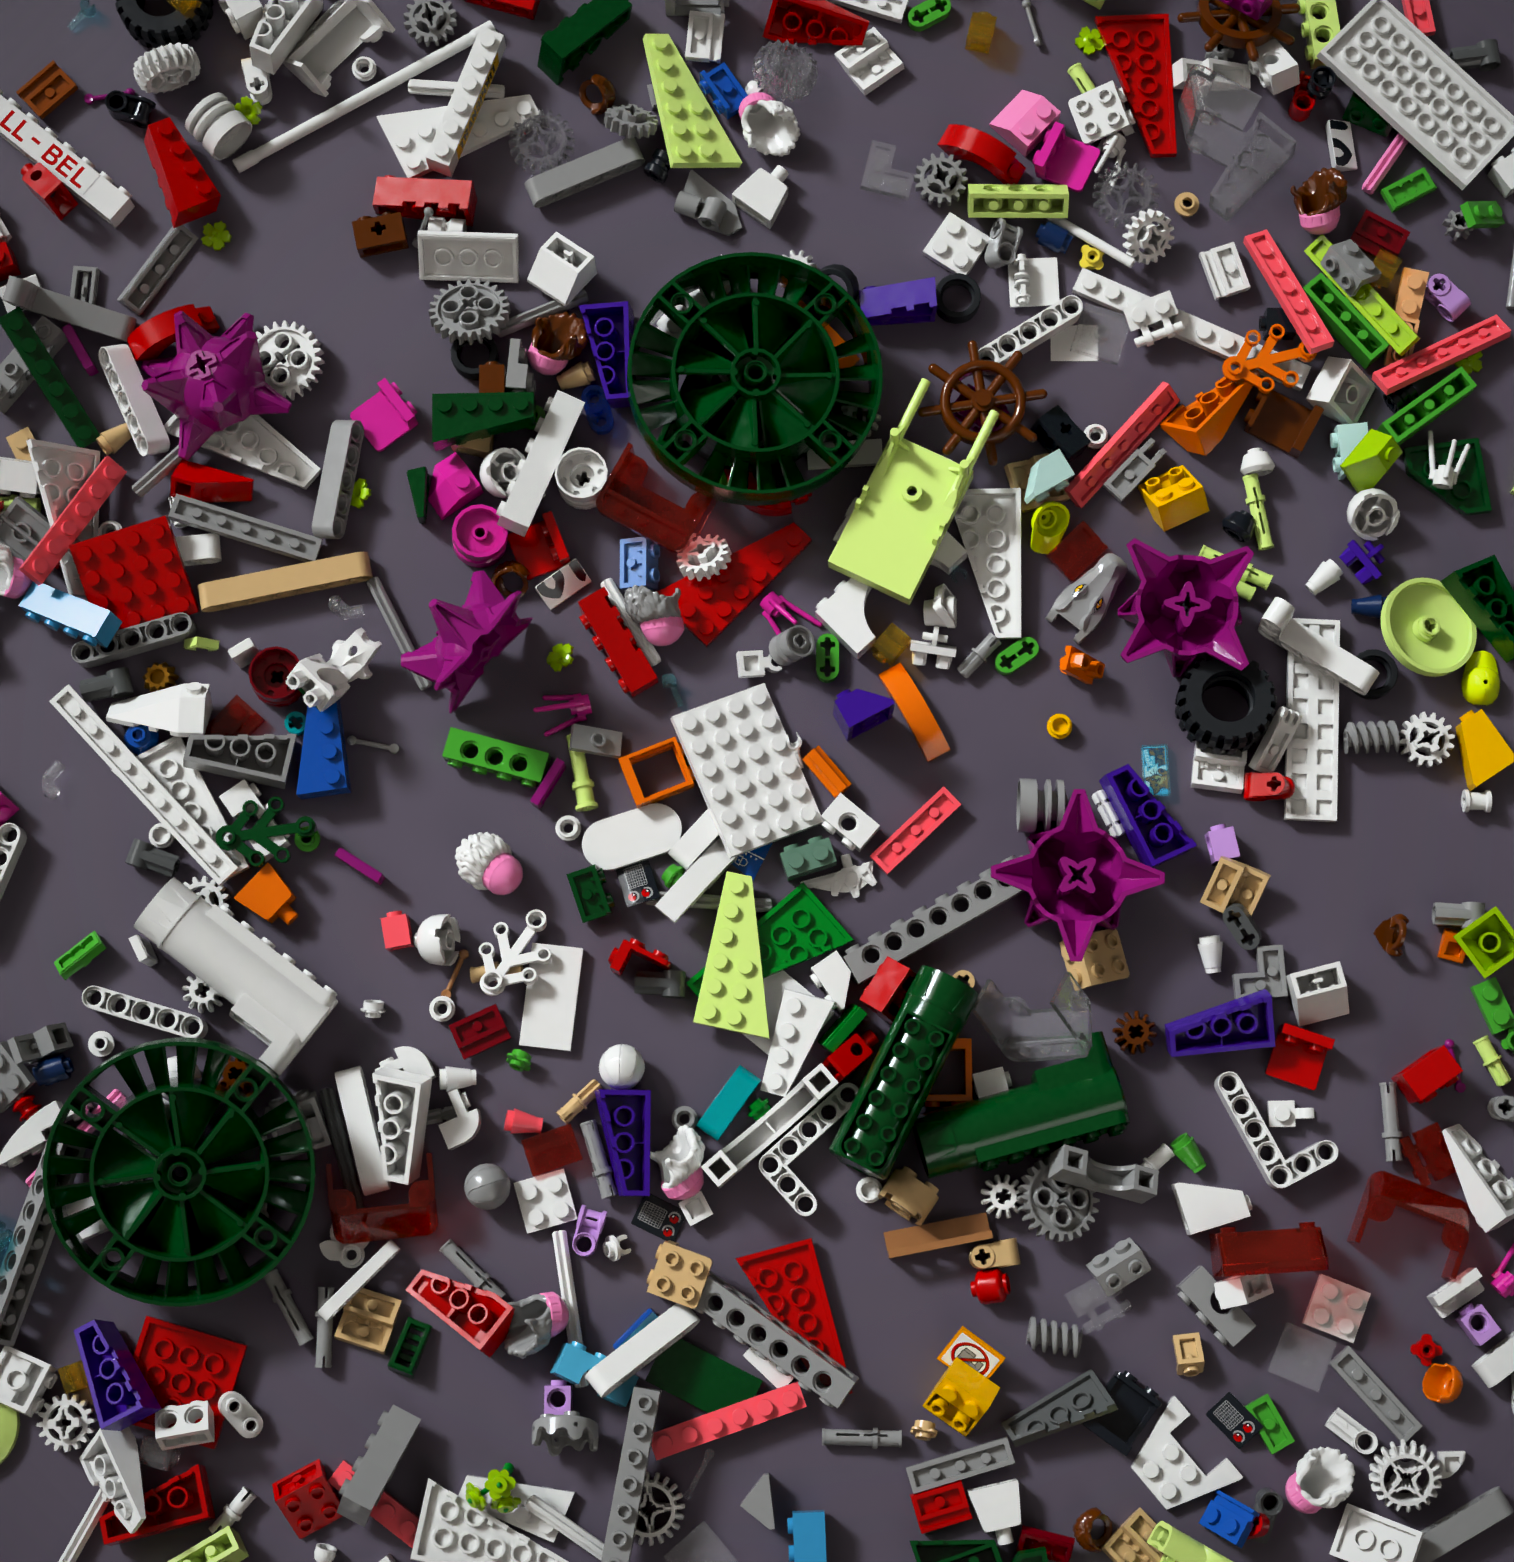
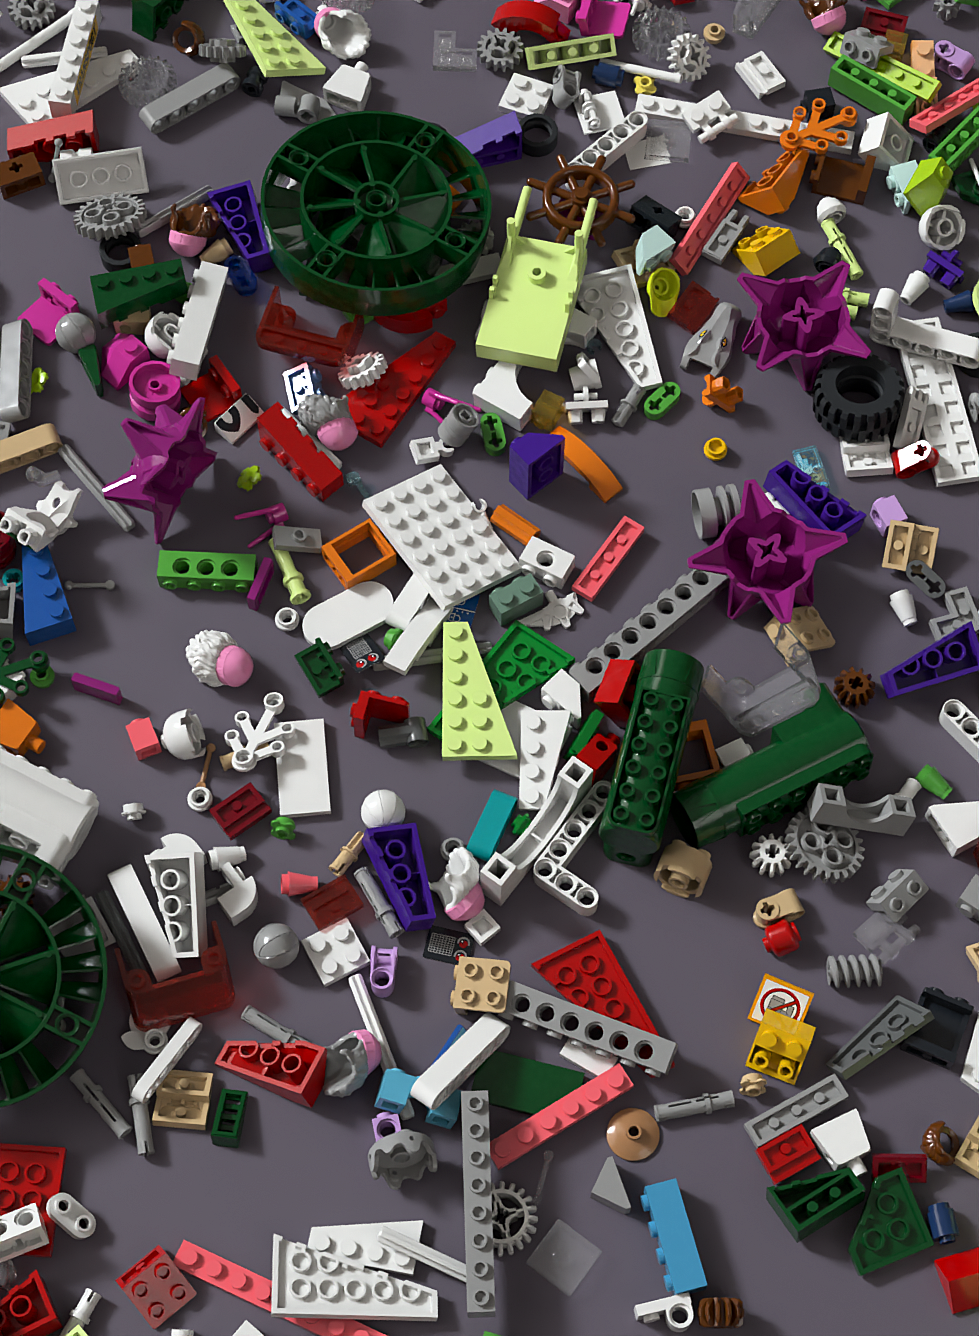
camera: 15 degrees left, 15 degrees down
light grey wedge [337,1404,421,1527] -> none
lime plant [466,1463,521,1513] -> none
light grey plate [505,338,536,395] -> none
white slope [527,232,597,307] -> none
white wheel [555,447,610,510] -> none
white plate [603,1235,631,1261] -> none
white plate [856,1177,882,1203] -> none
medium nougat fence [883,1212,993,1258] -> none
coral plate [1243,229,1334,355] -> none
none -> light grey piece [55,312,96,354]
none -> medium nougat dish [606,1108,660,1161]

